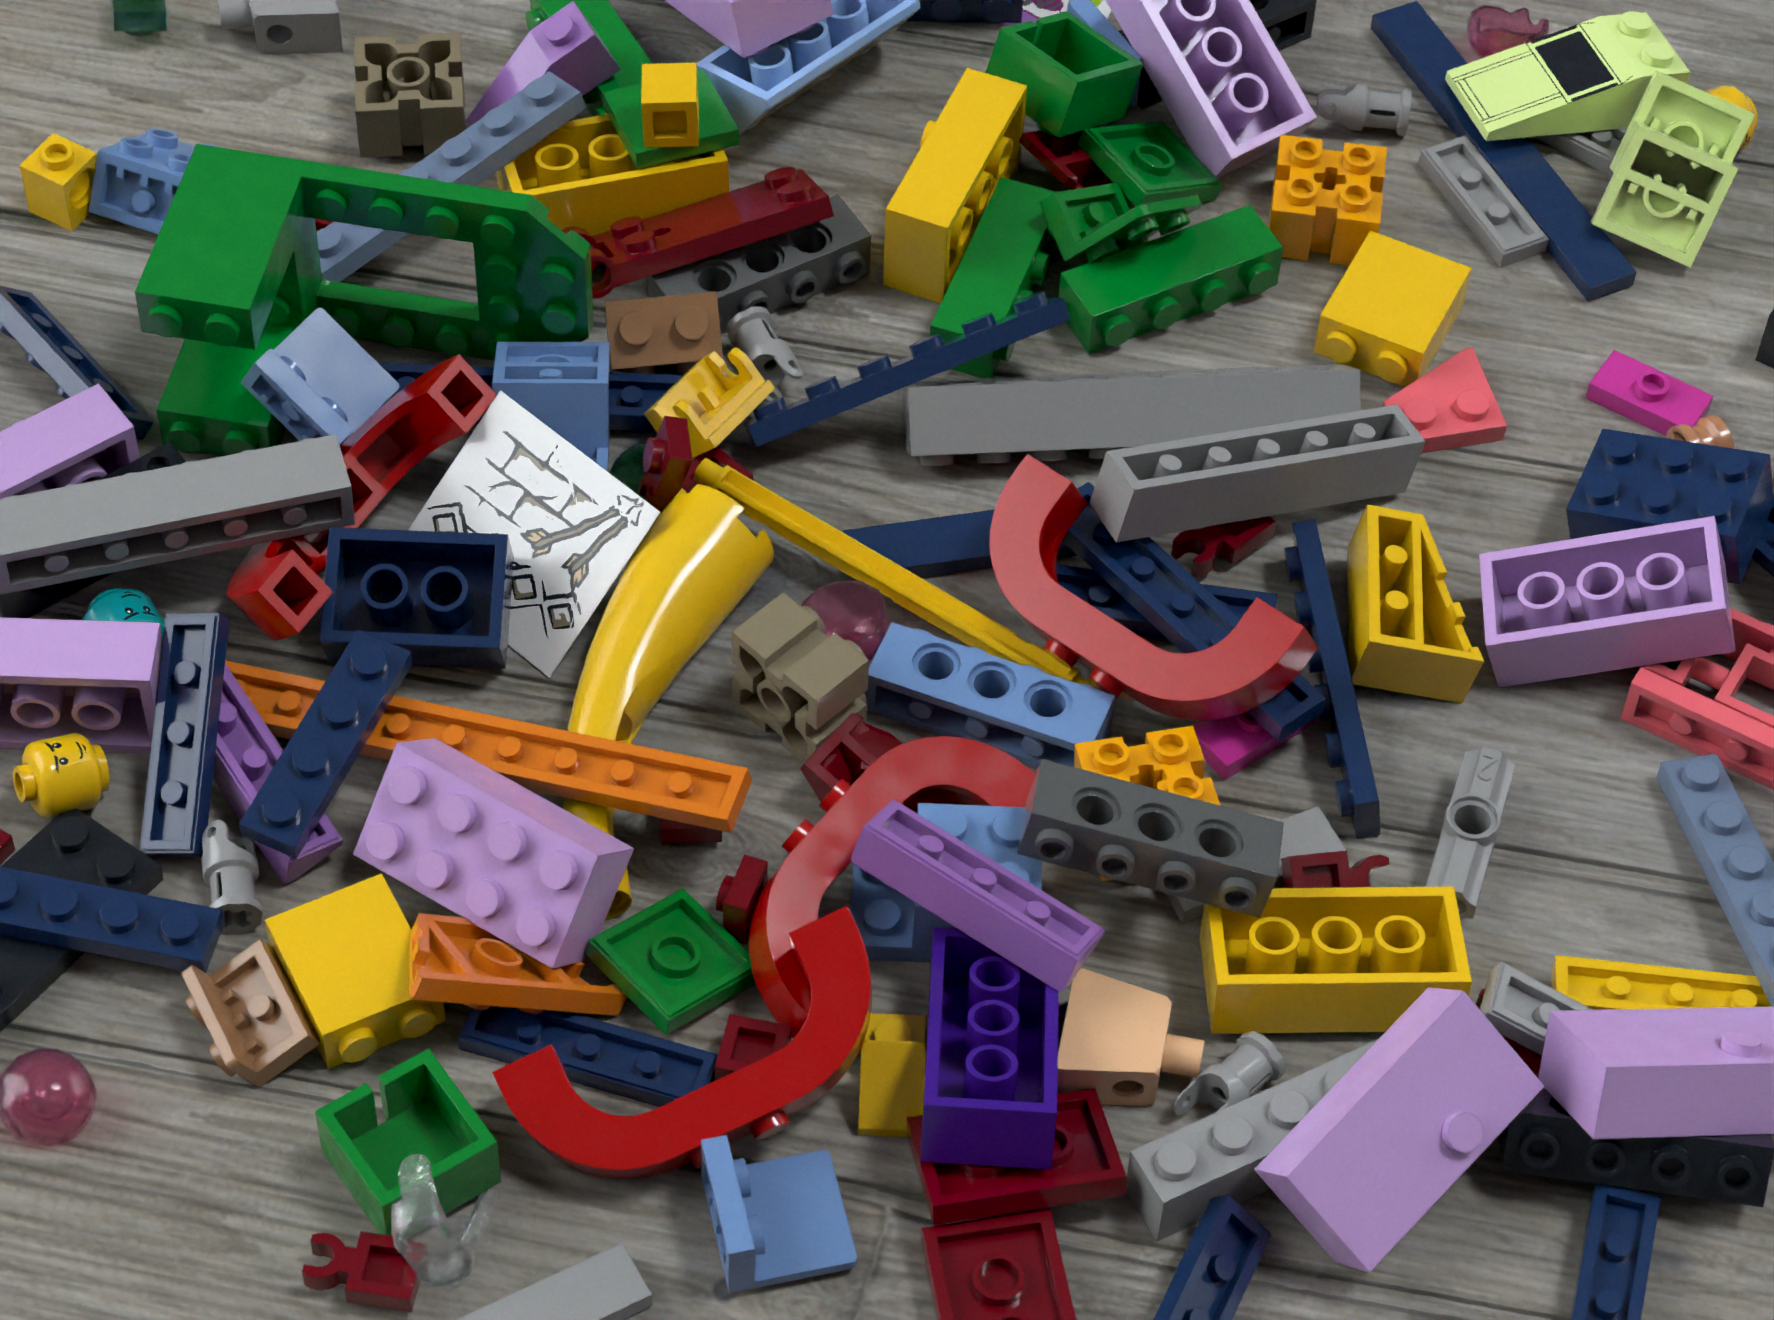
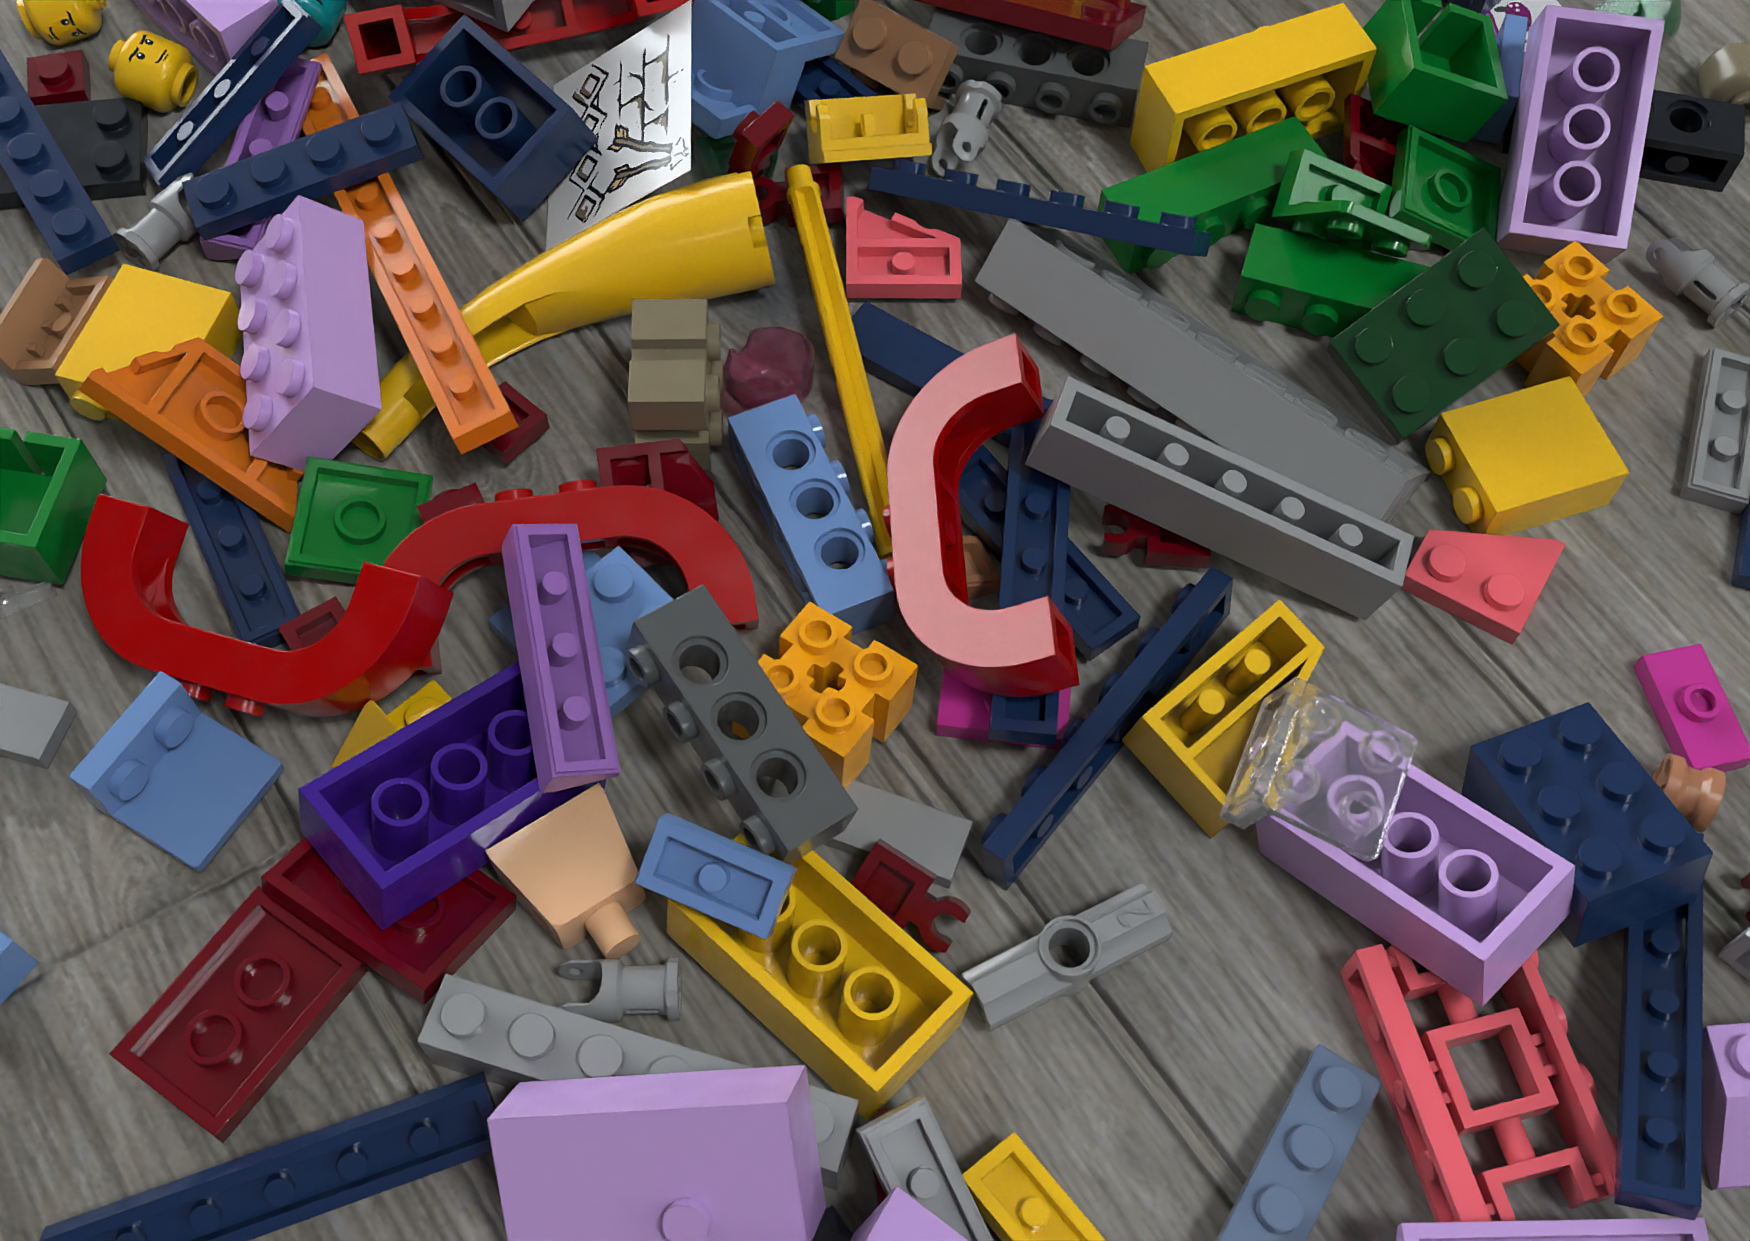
camera: 45 degrees right, 10 degrees up
none -> medium blue plate [635,813,797,939]
none -> coral wing [846,196,962,299]
none -> clear bracket [1219,676,1417,862]
none -> dark green brick [1327,227,1560,444]

